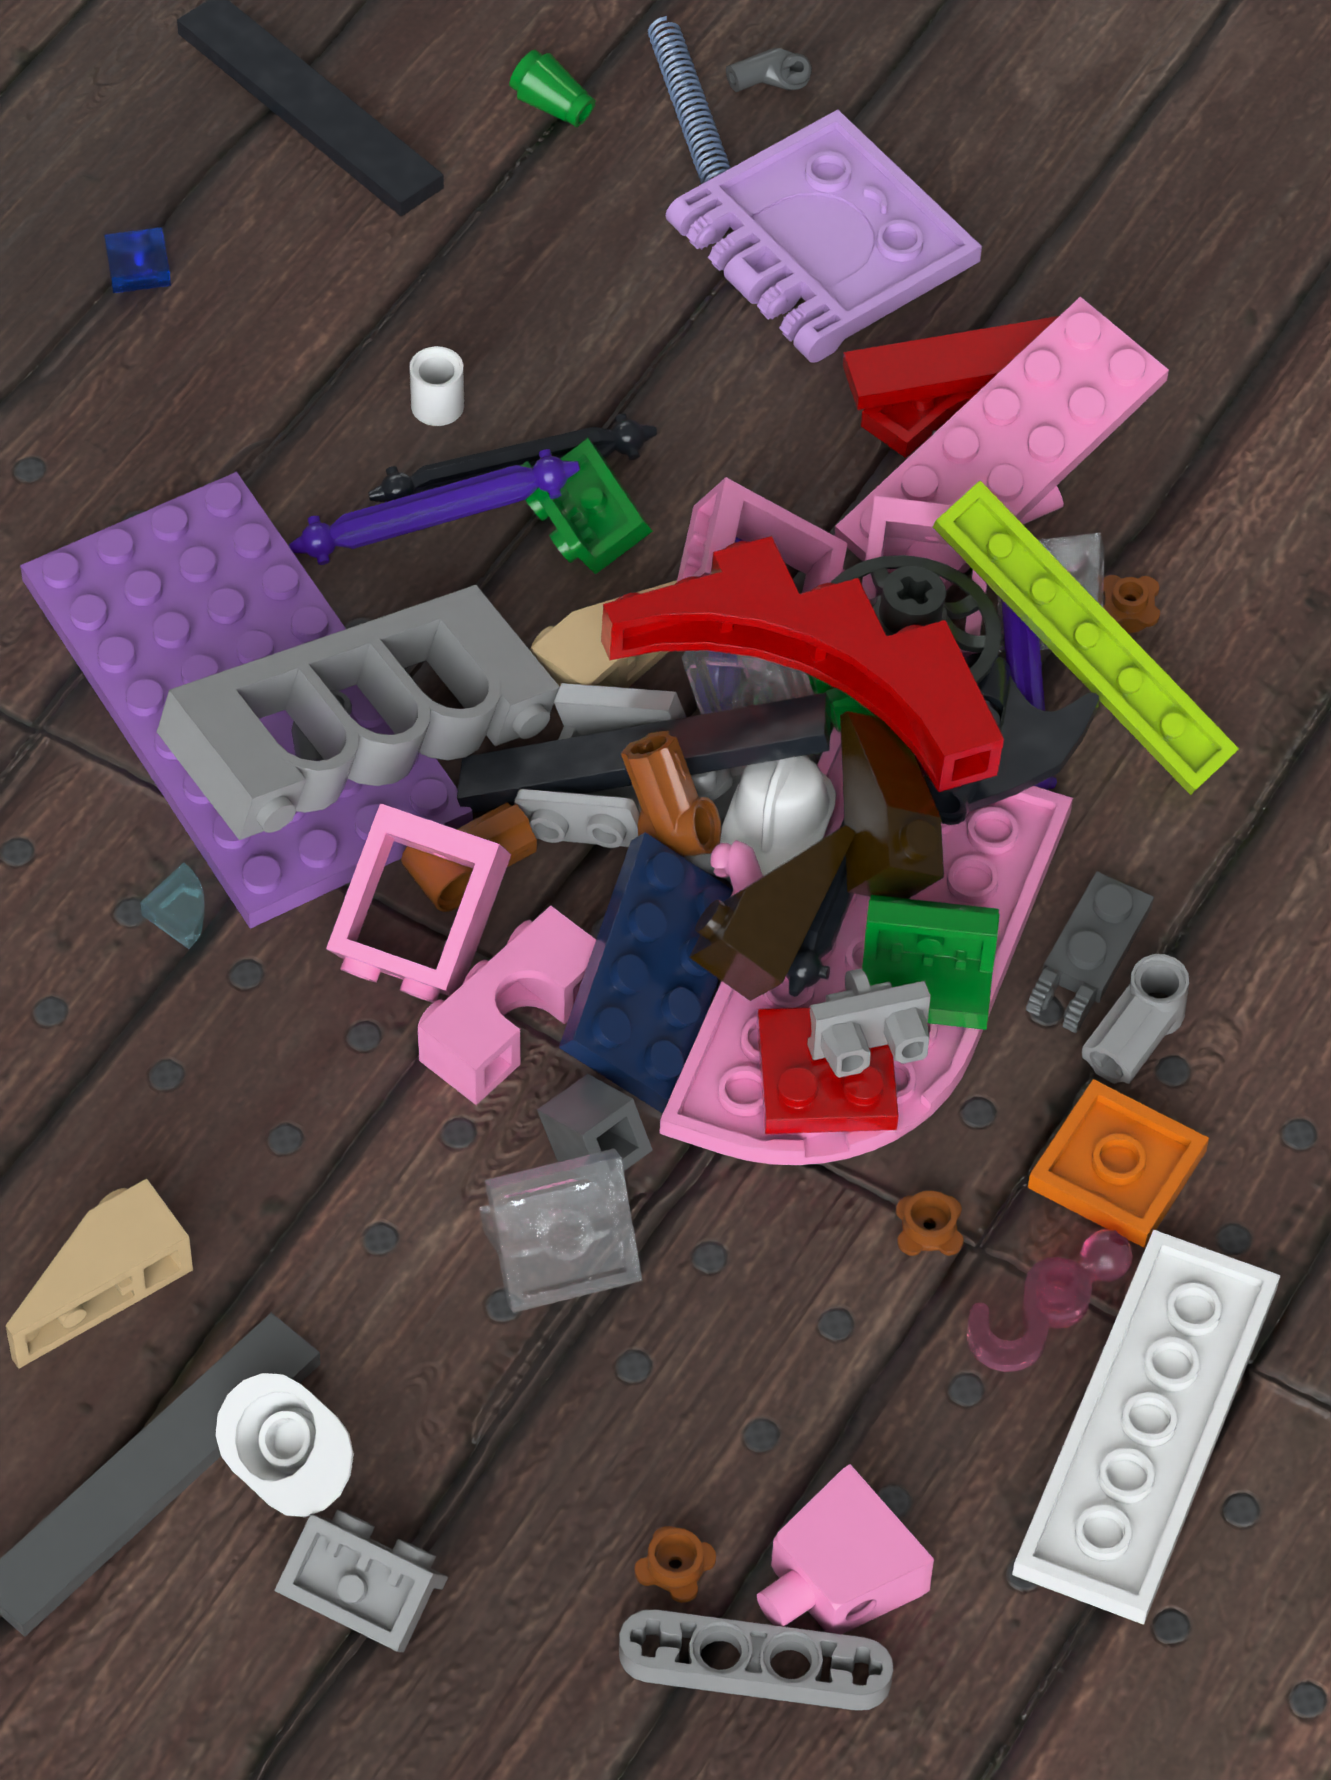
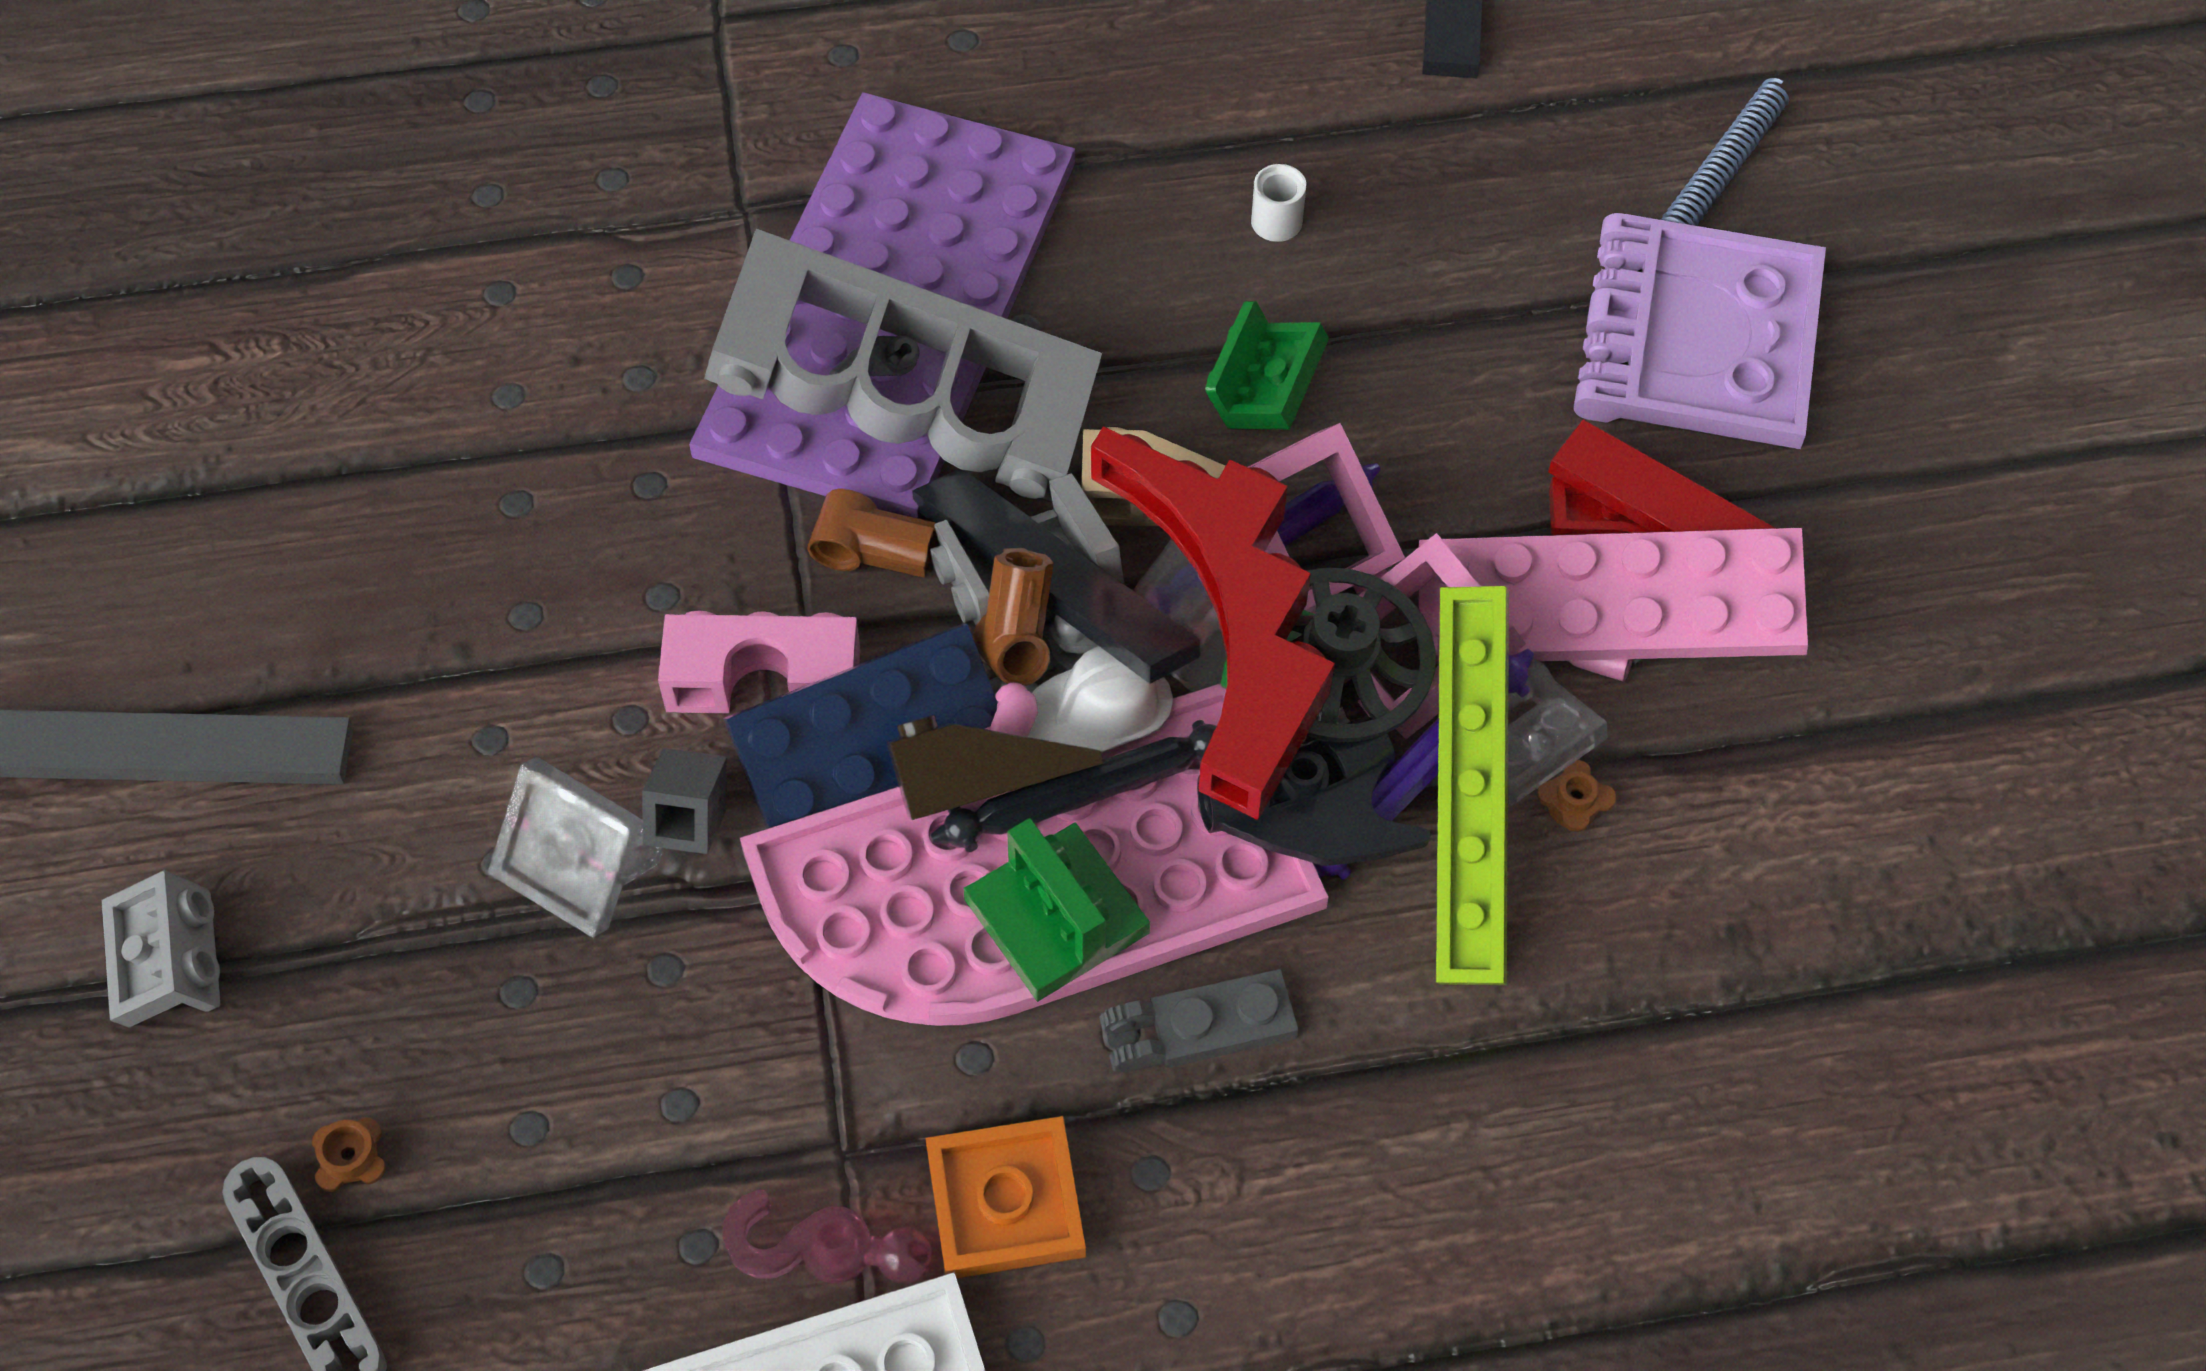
camera: 50 degrees right, 5 degrees up
tan slope [6,1179,193,1369] -> none
clear light blue tile [140,863,205,949] -> none
white piece [216,1373,354,1517] -> none
dark purple wheel [289,449,581,565] -> none
bright pink window [326,803,511,1003] -> none
black wheel [368,414,657,502] -> none
green cone [509,50,596,127] -> none
dark grey arm [726,48,812,92] -> none
red plate [757,1008,899,1134] -> none
bright pink torso [757,1464,934,1634] -> none
light grey hips [807,969,930,1078] -> none
dark brown slope [840,711,944,899] -> none
dark orange plate [896,1191,964,1256] -> none
light grey piece [1082,954,1189,1084] -> none

